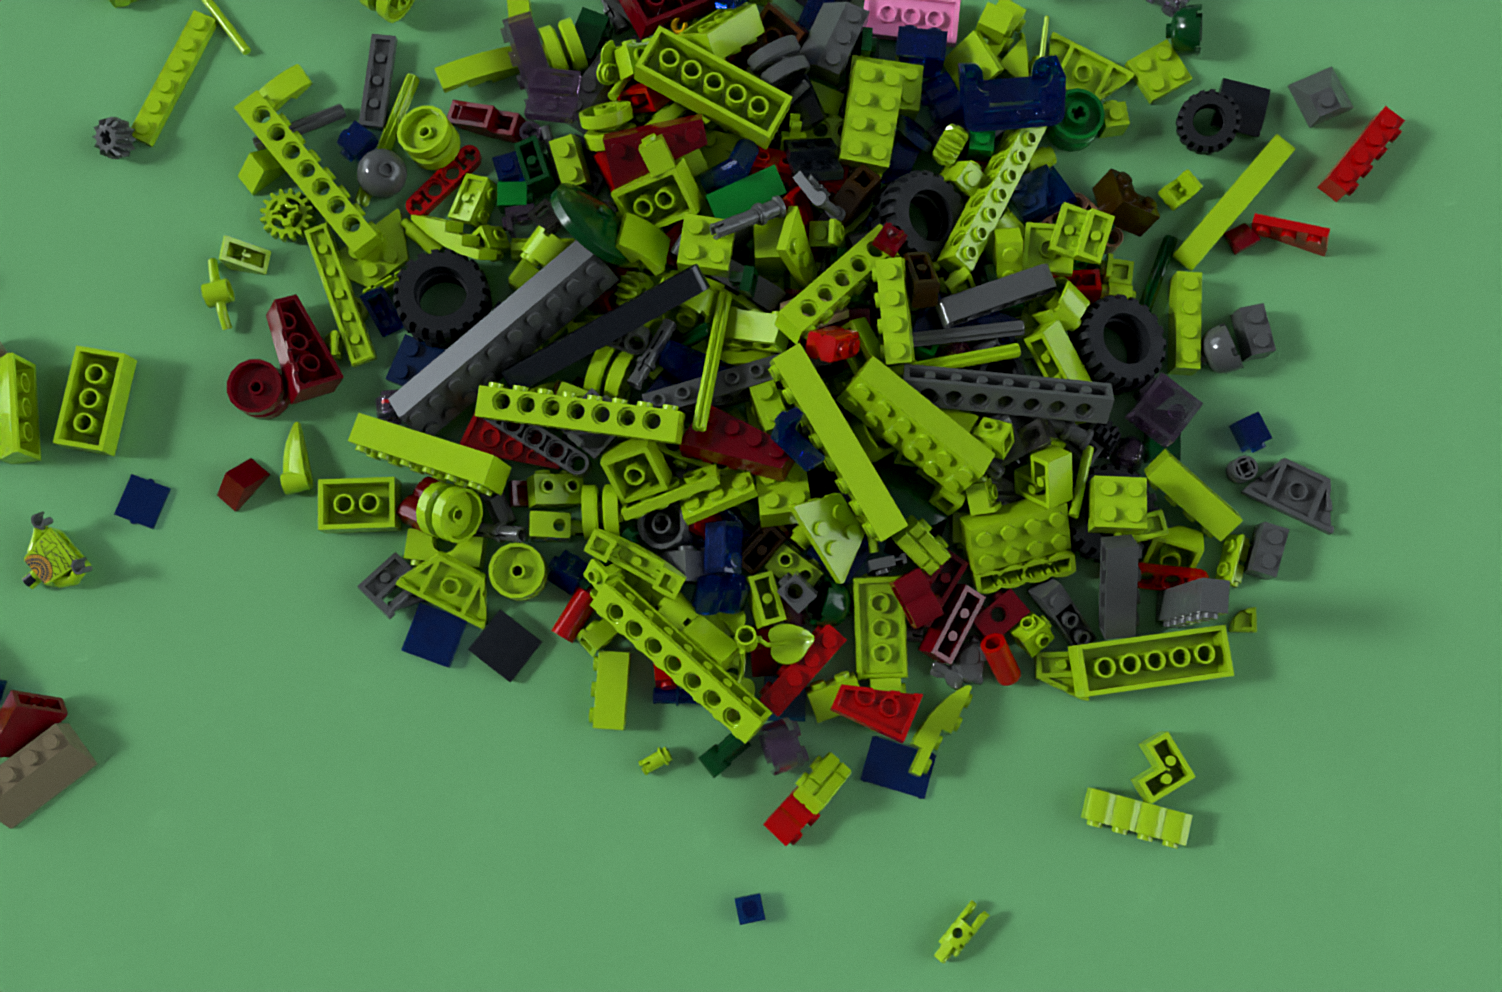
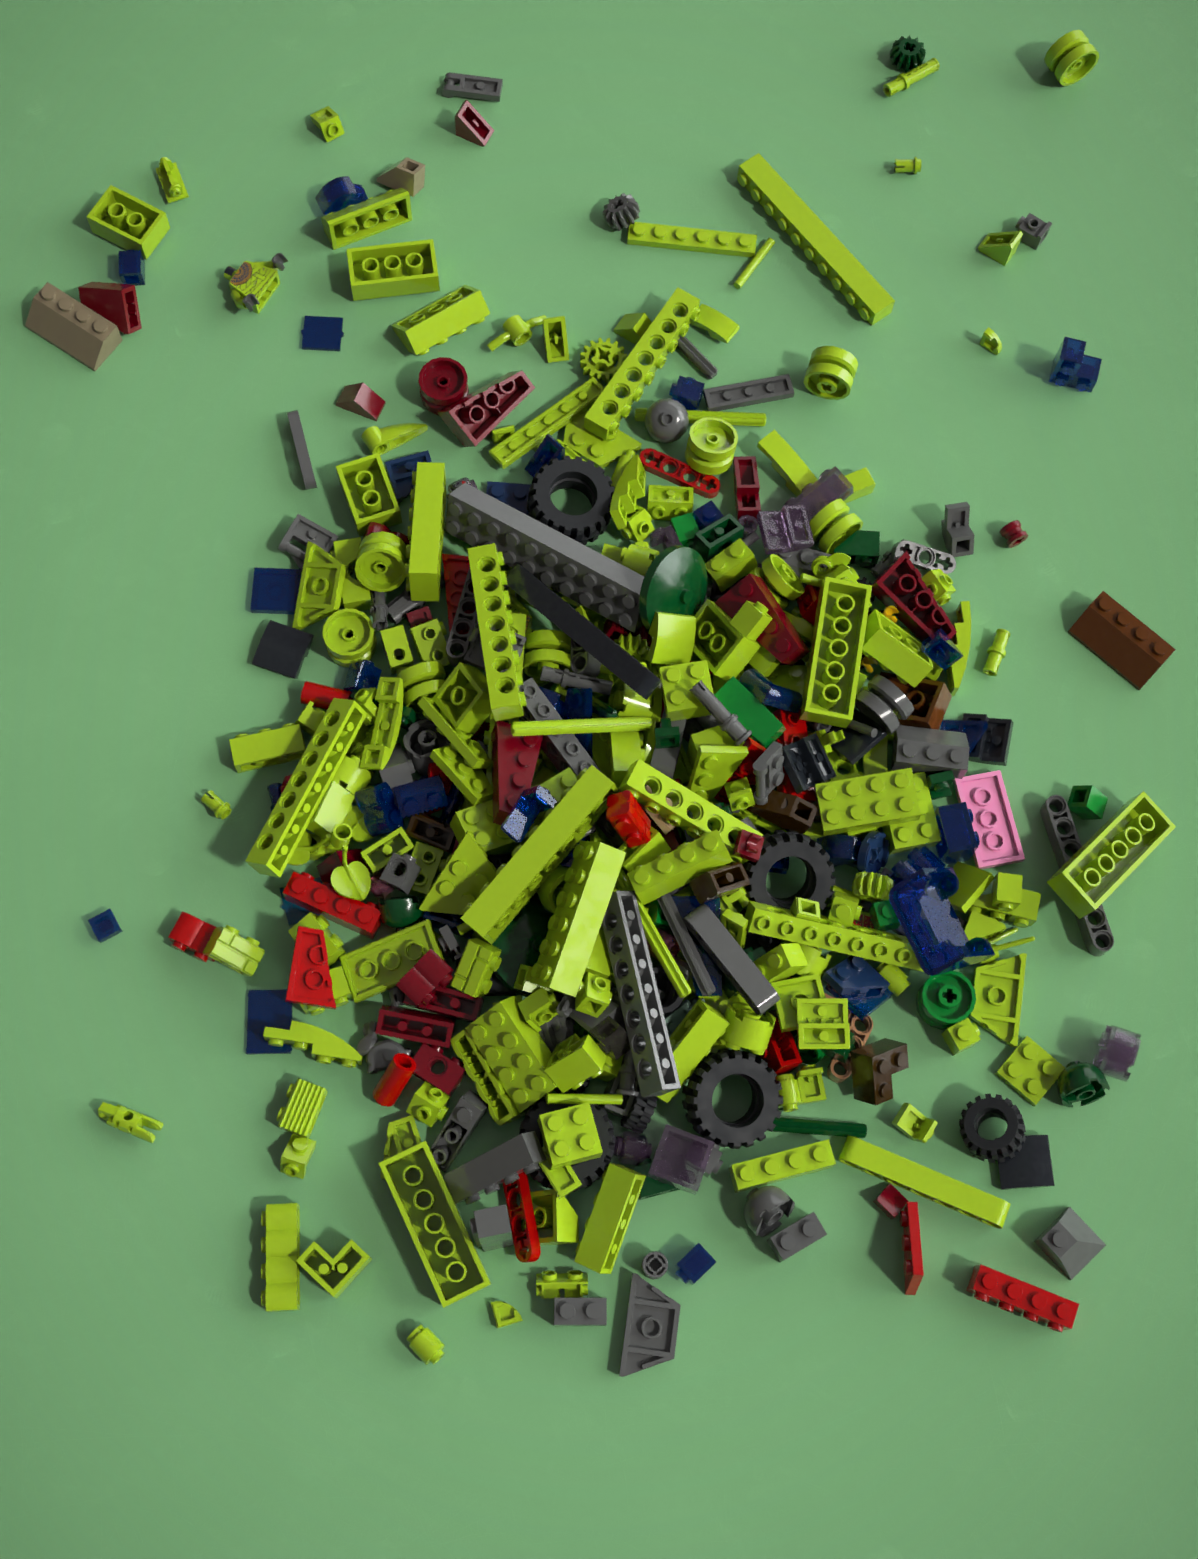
camera: 70 degrees right, 10 degrees down
dark green piece [698,733,751,778] -> none
clear purple brick [759,717,809,776] -> none
none -> lime brick [276,1078,328,1139]
none -> lime bracket [280,1134,316,1179]
none -> dark grey beam [287,410,317,490]
none -> dark blue wing [385,450,432,503]
none -> lime slope [391,285,490,356]
none -> lime brick [406,1325,445,1365]
none -> lime slope [790,897,821,922]

